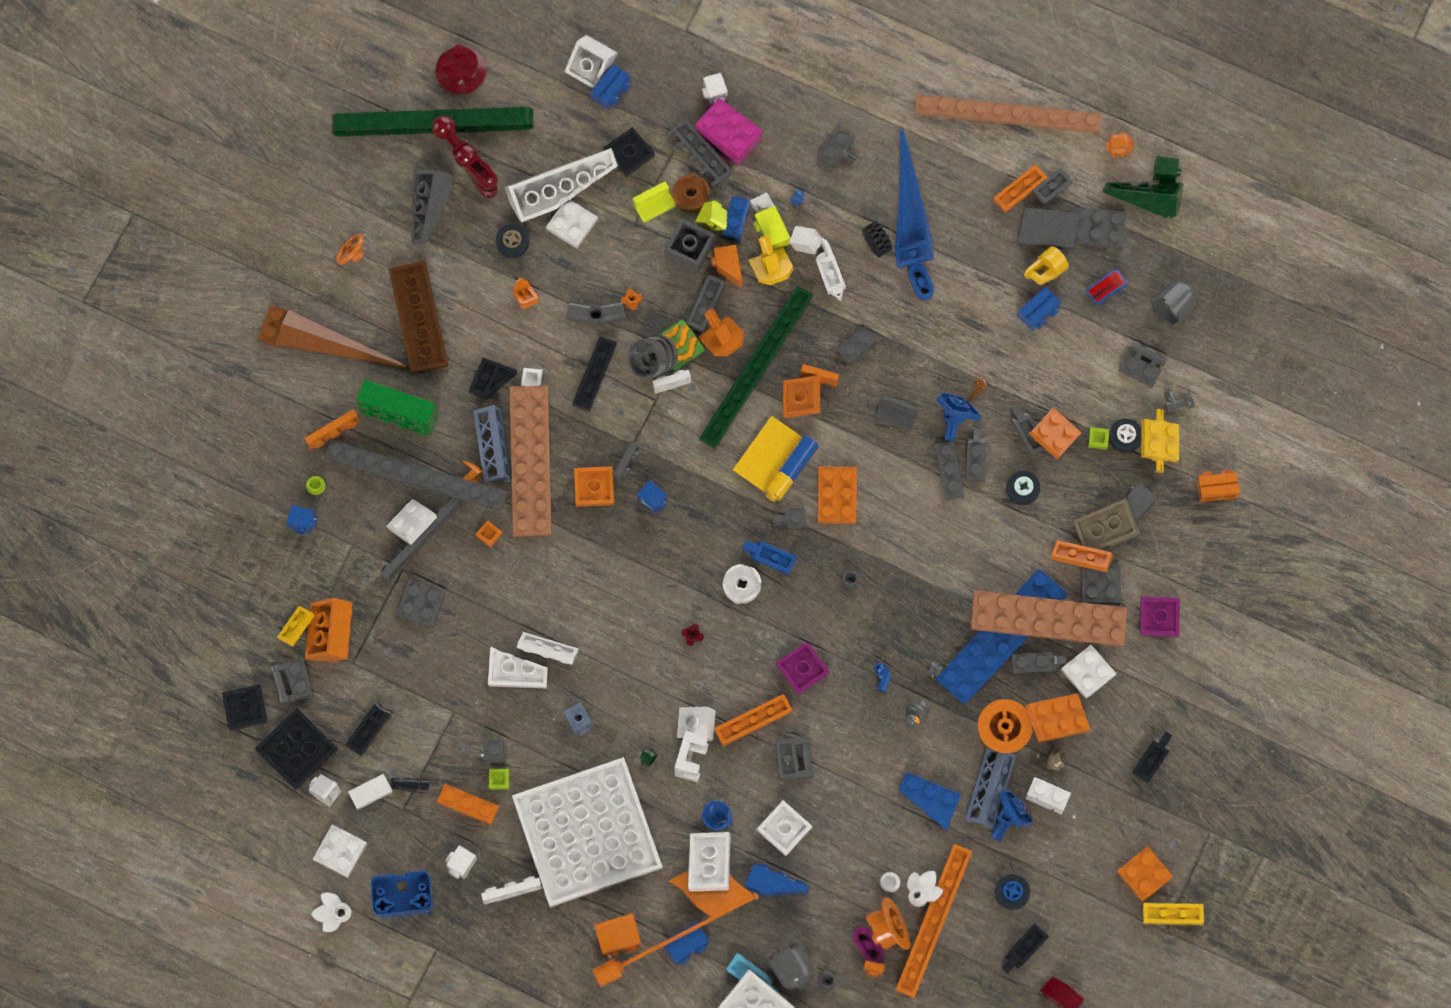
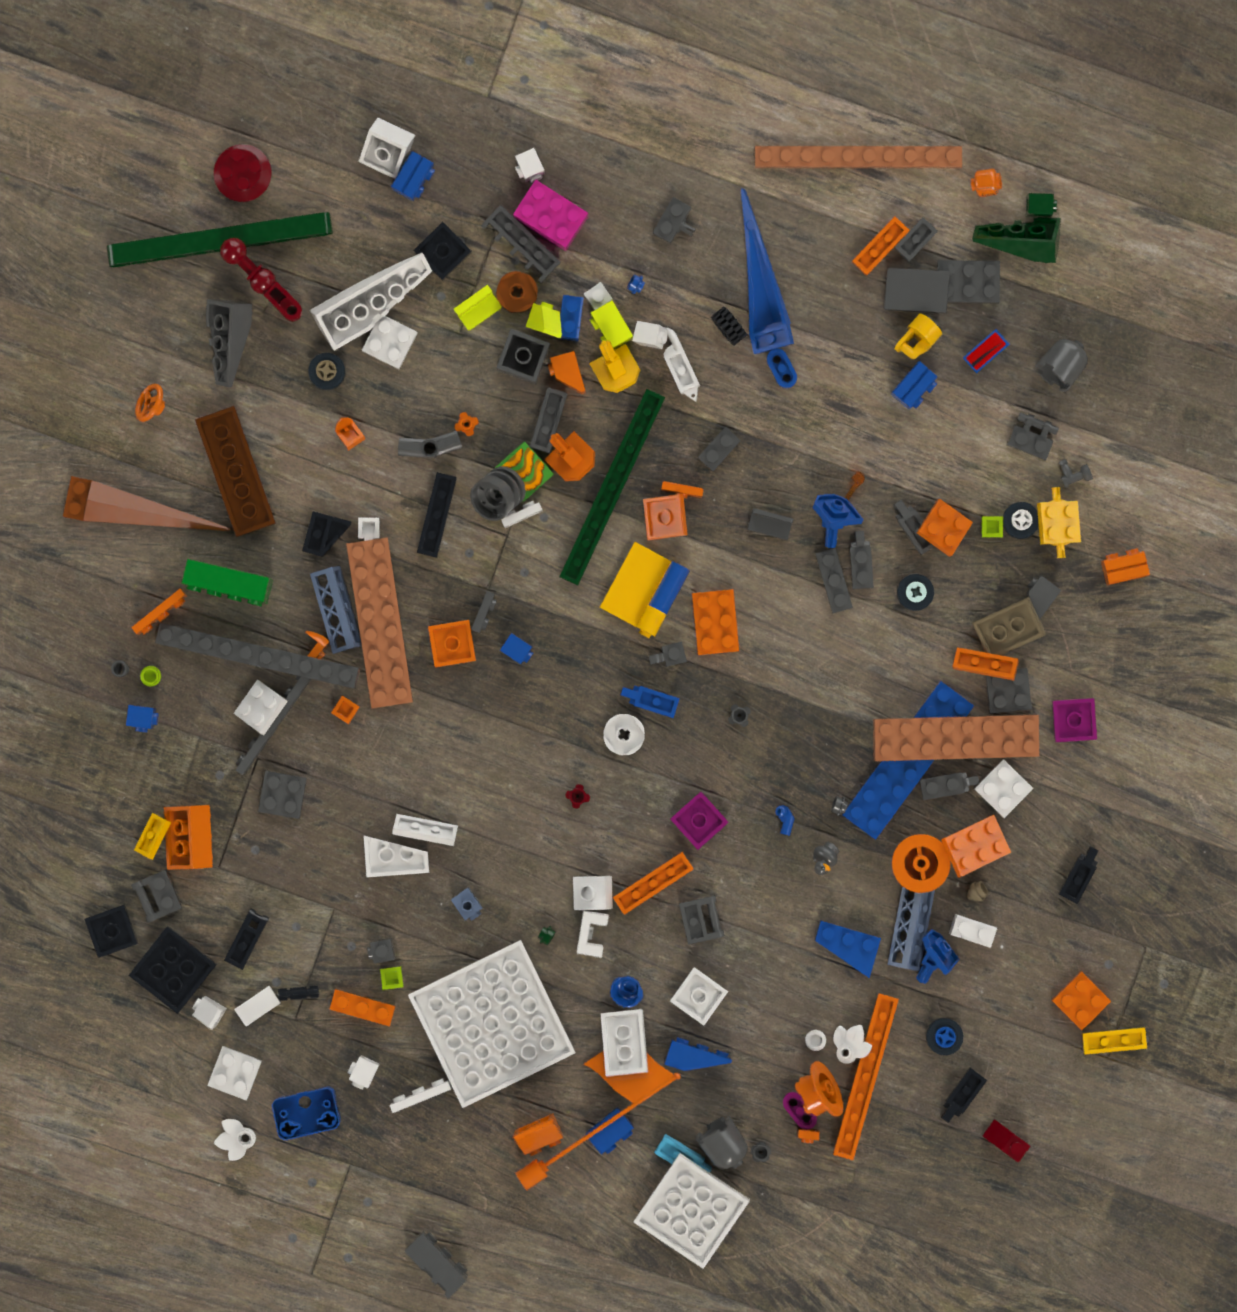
camera: 10 degrees left, 15 degrees up
none -> dark grey hinge [111,660,129,677]

